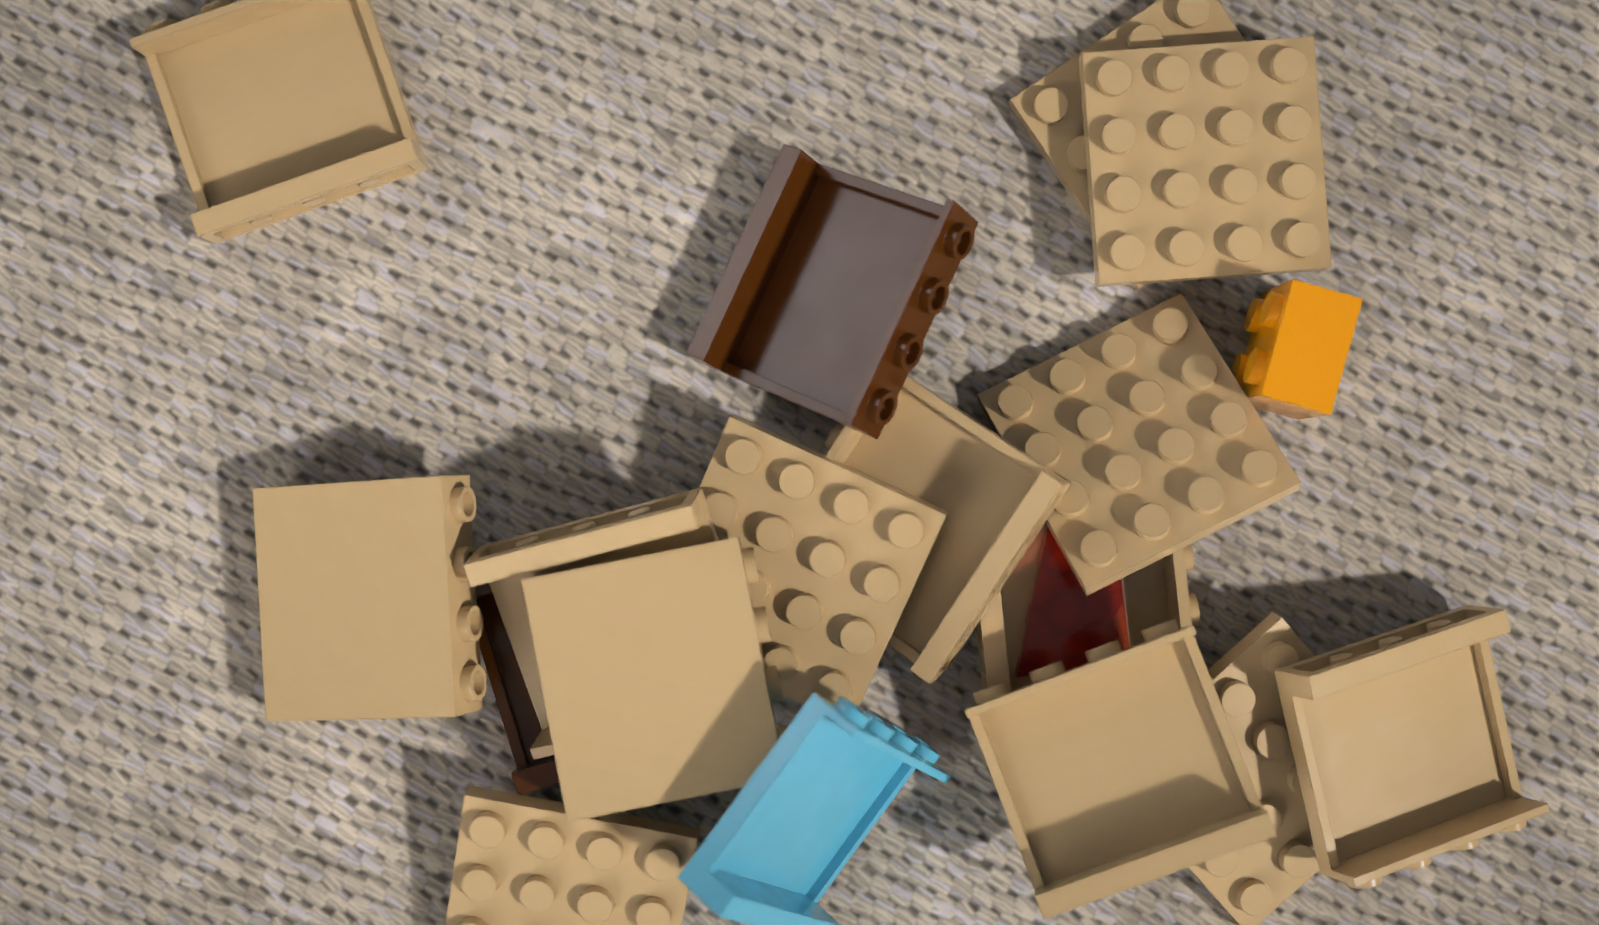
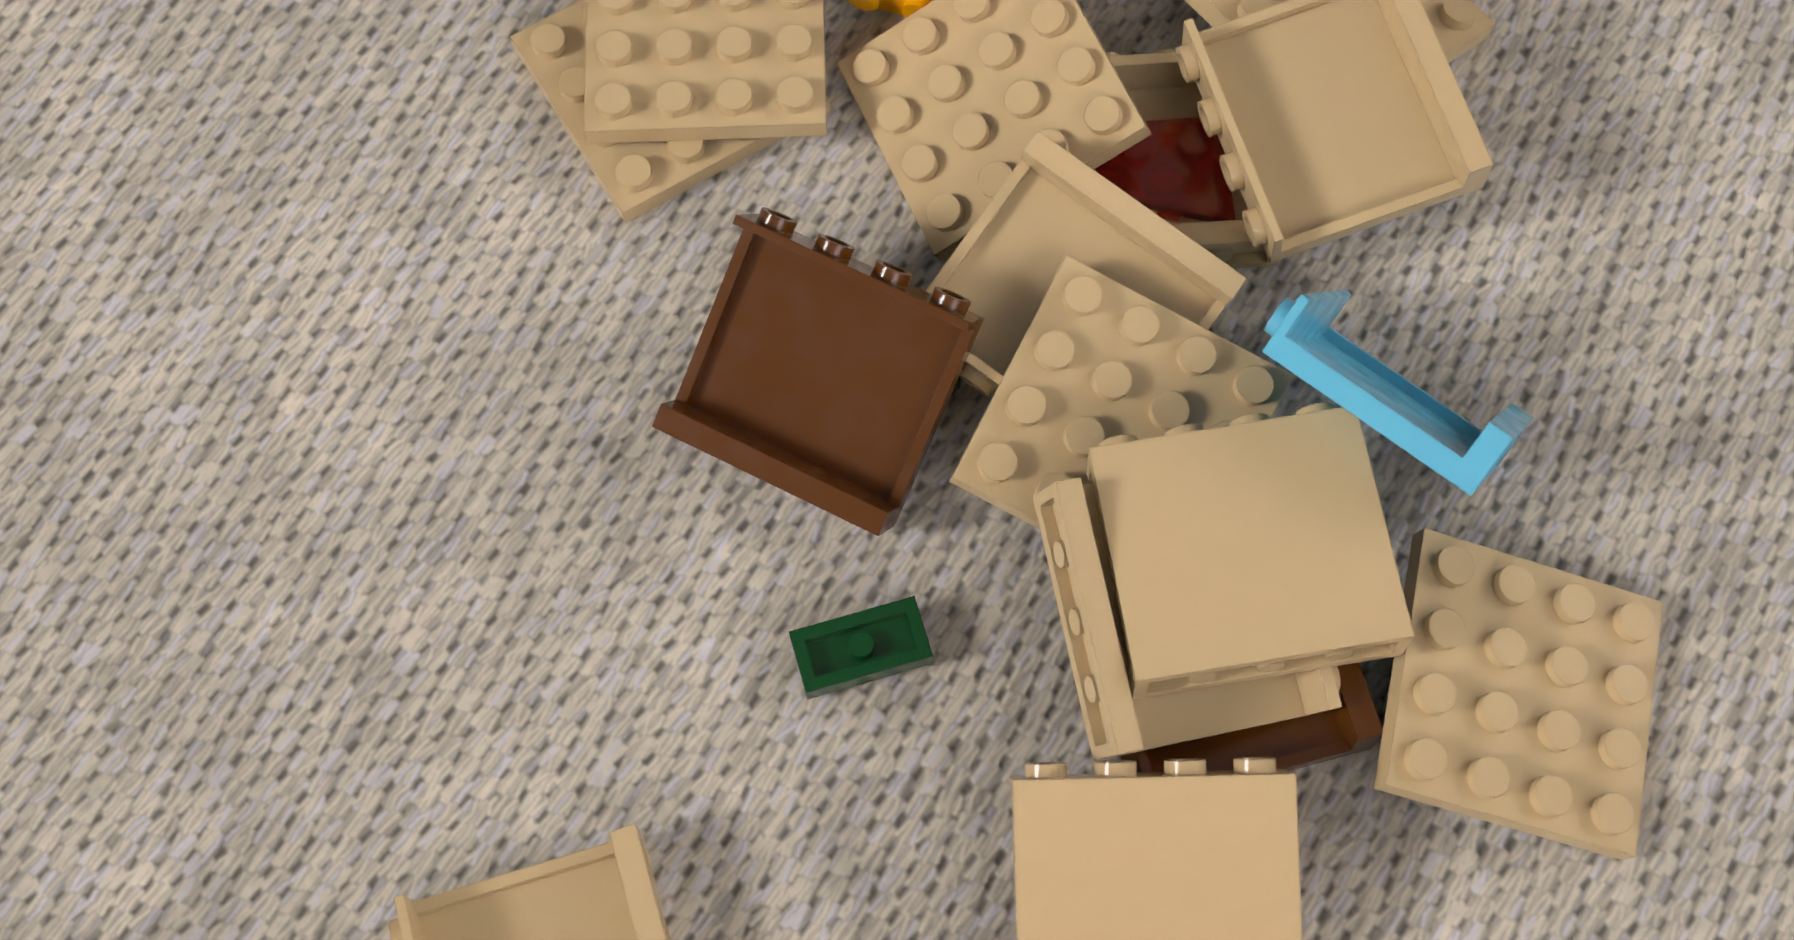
camera: 80 degrees left, 20 degrees down
none -> dark green plate [789,596,933,700]

